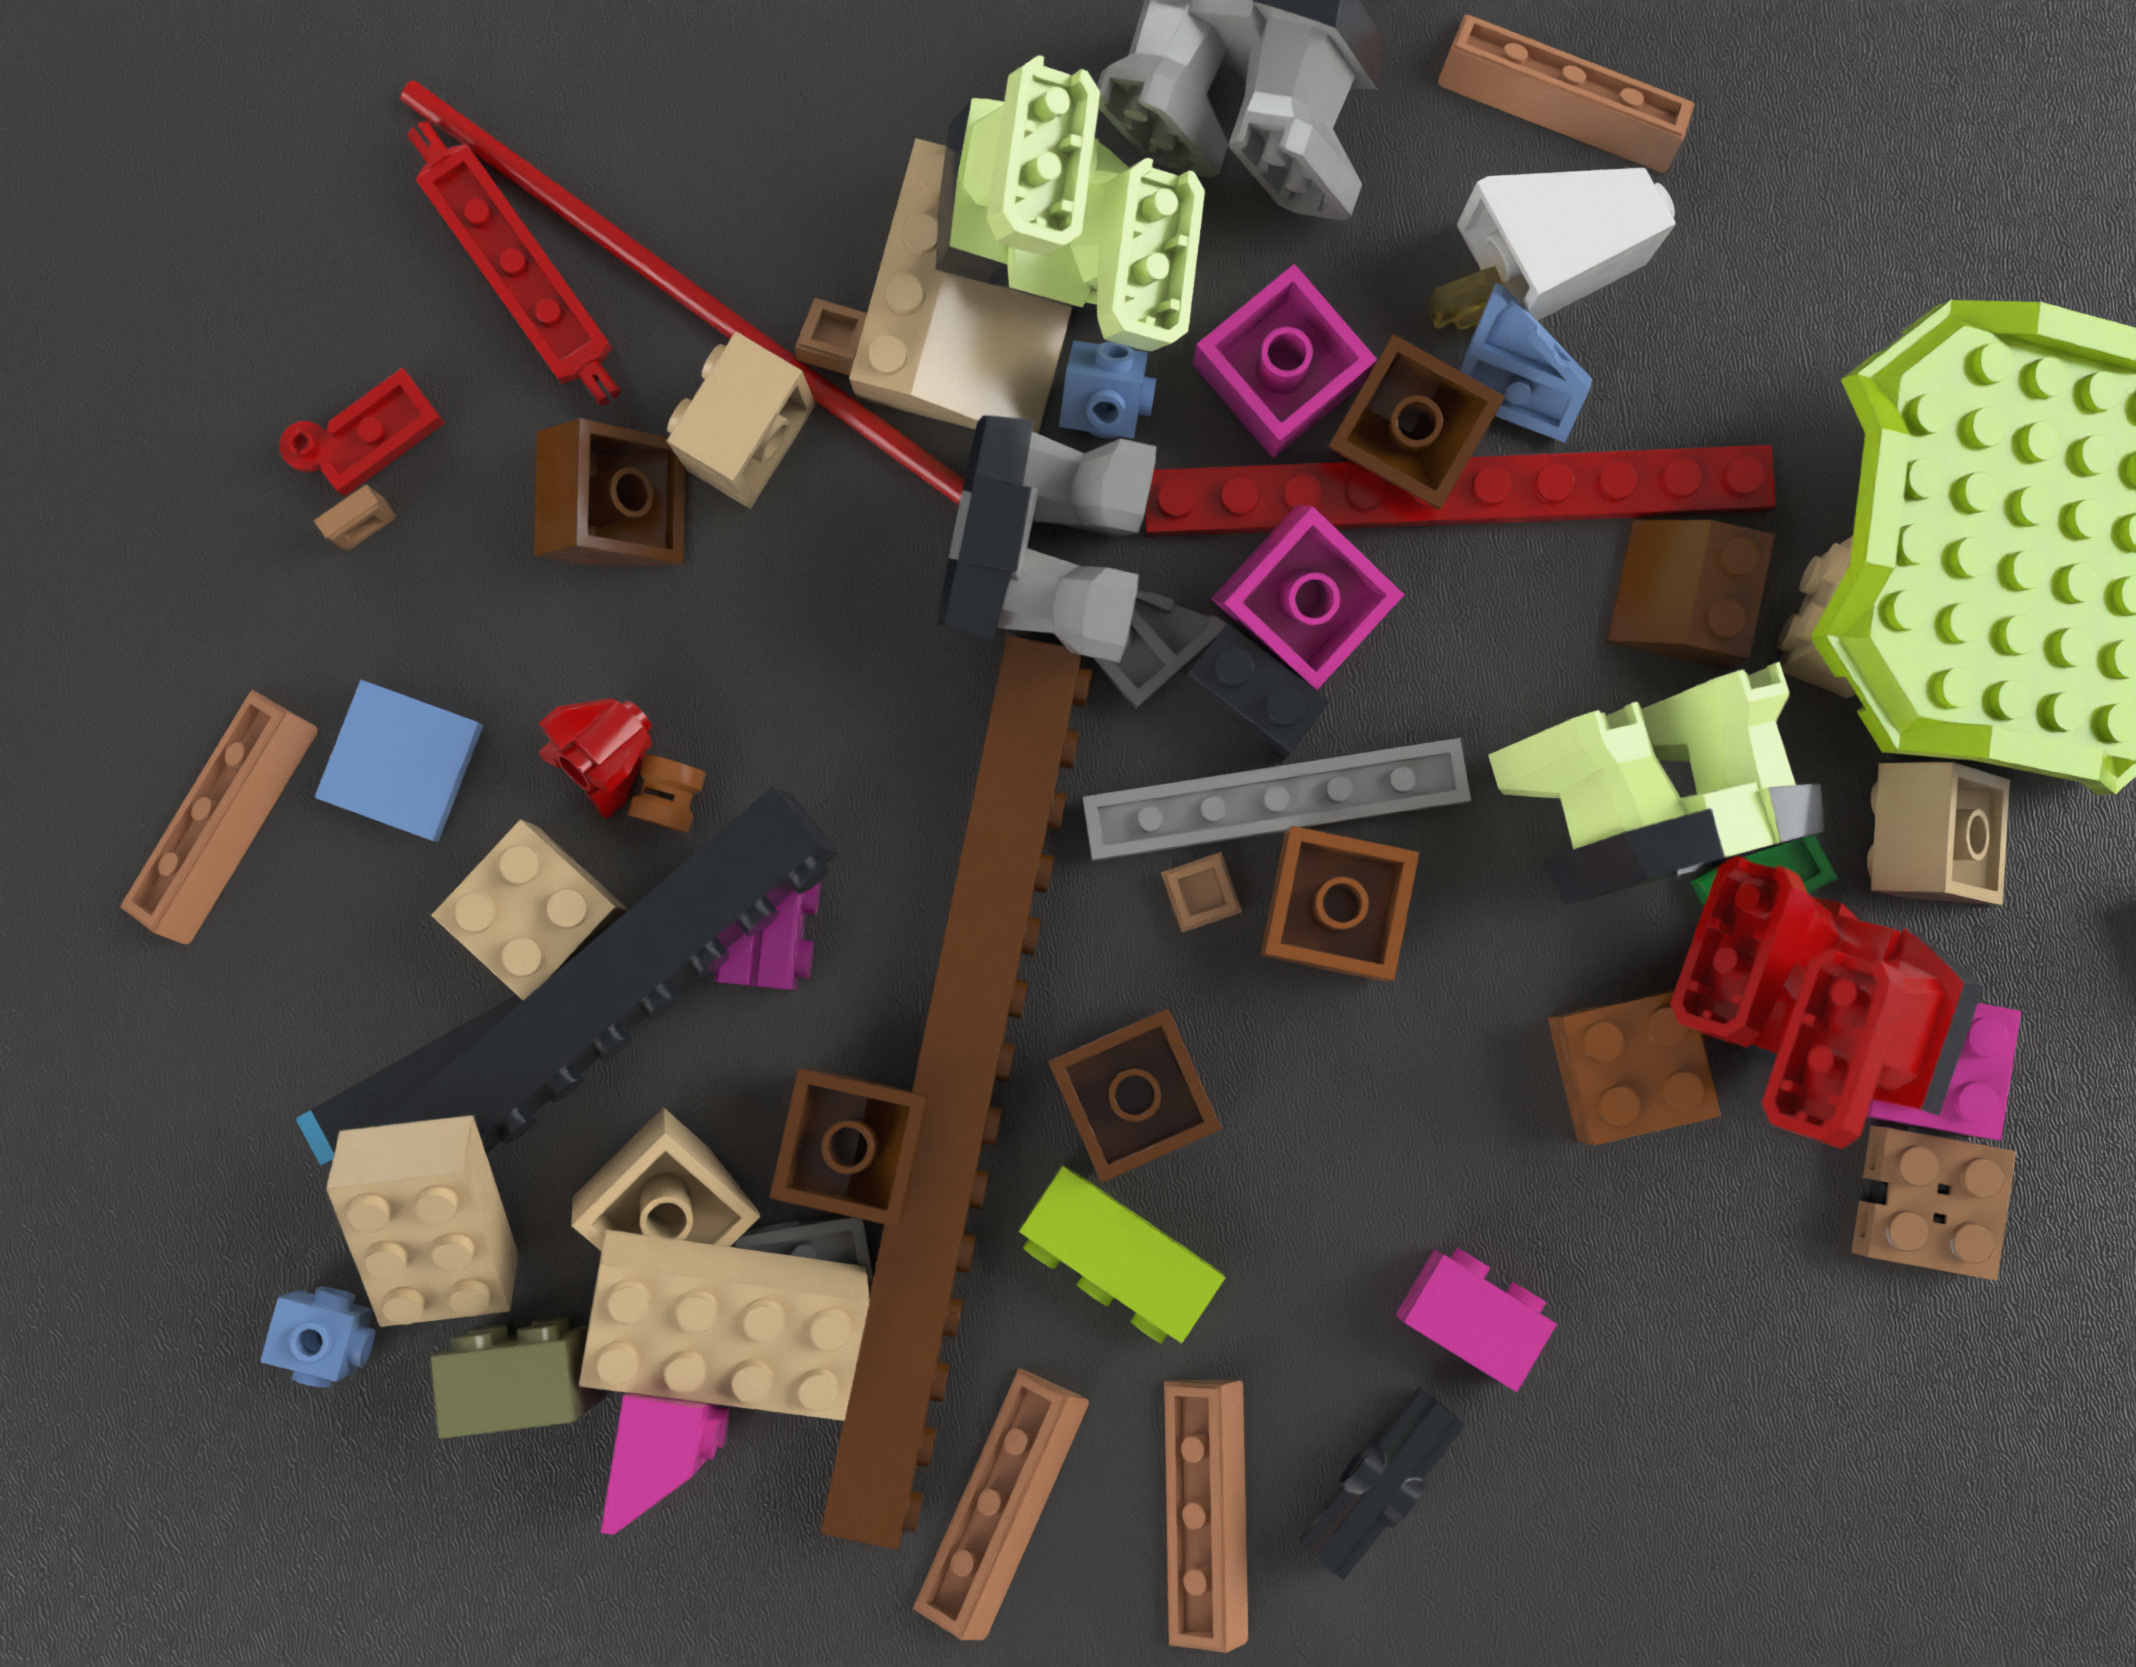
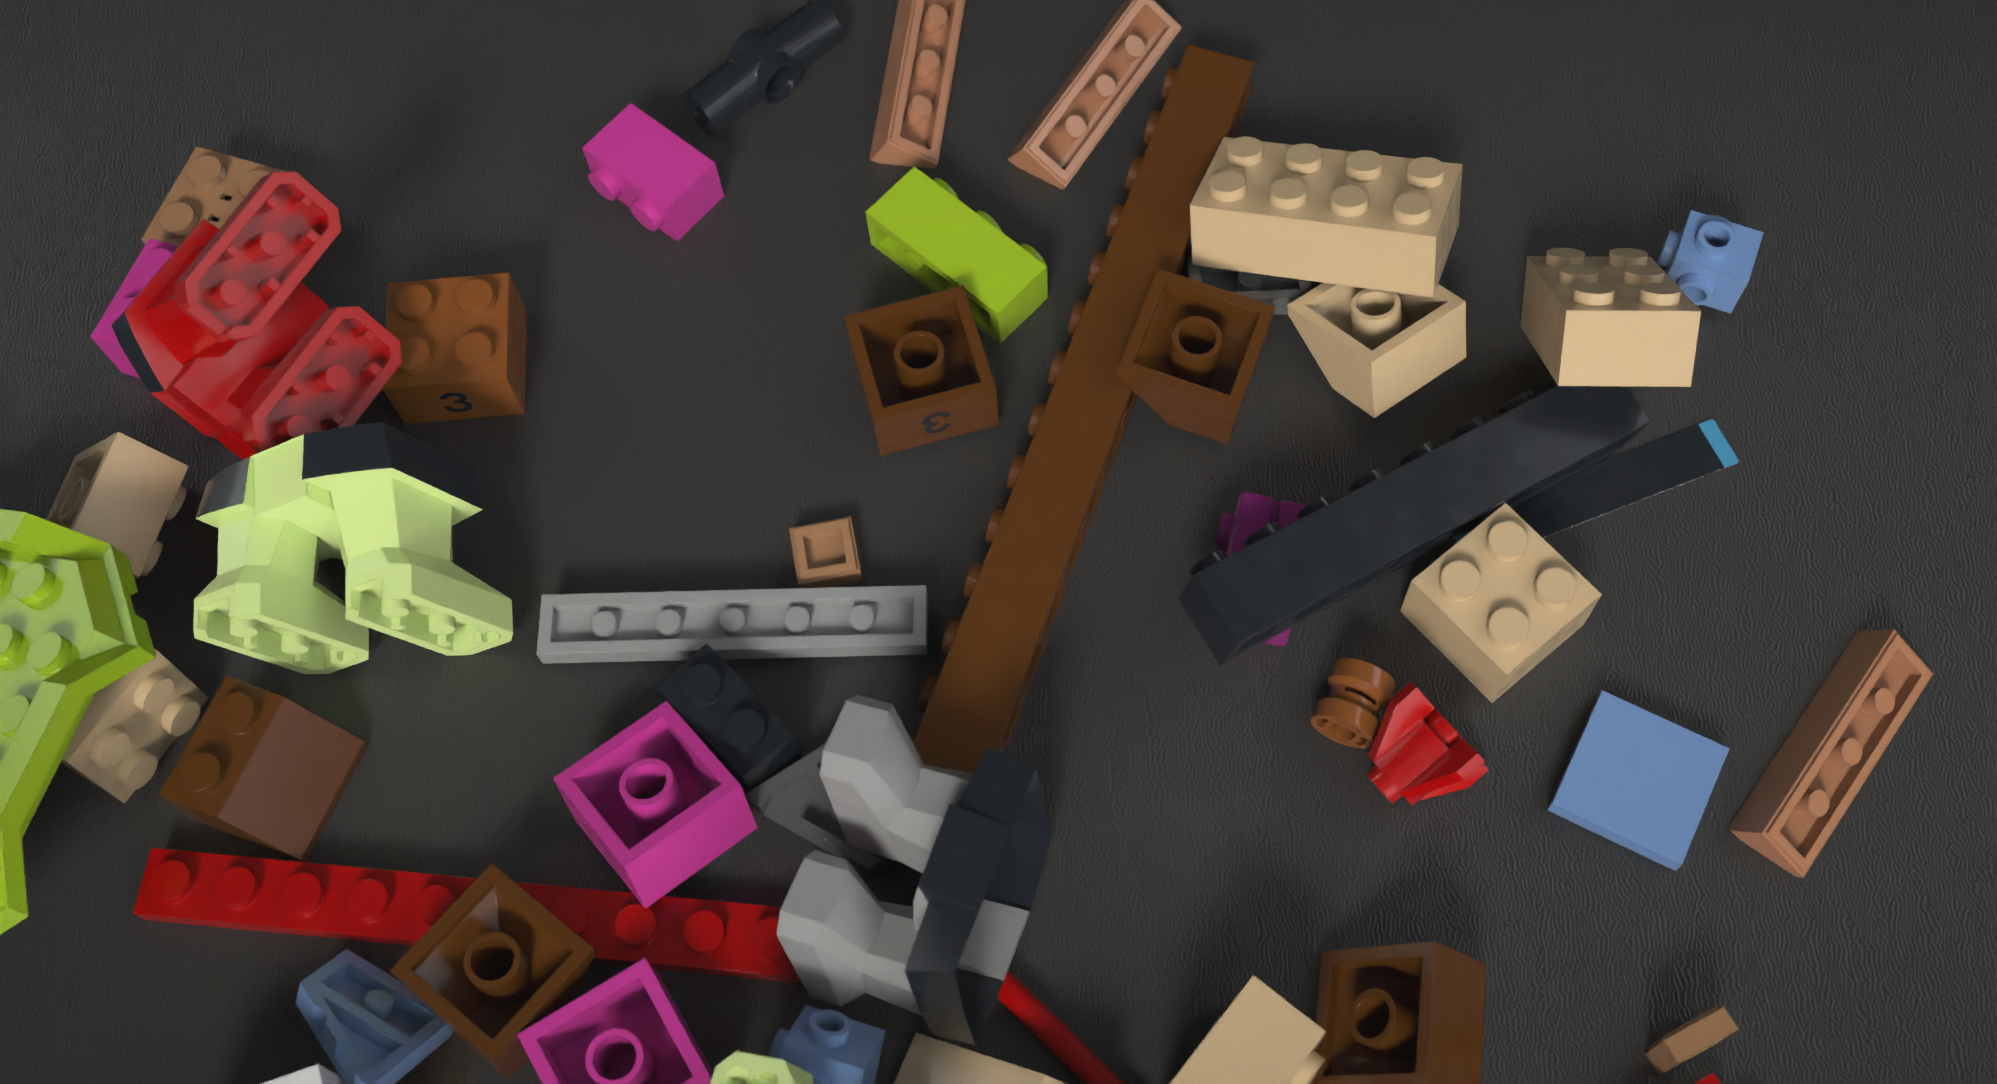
camera: 170 degrees left, 20 degrees down
olive brick [431,1316,600,1439] -> none
dark pink slope [601,1393,730,1535] -> none
dark orange brick [1259,826,1419,982] -> none

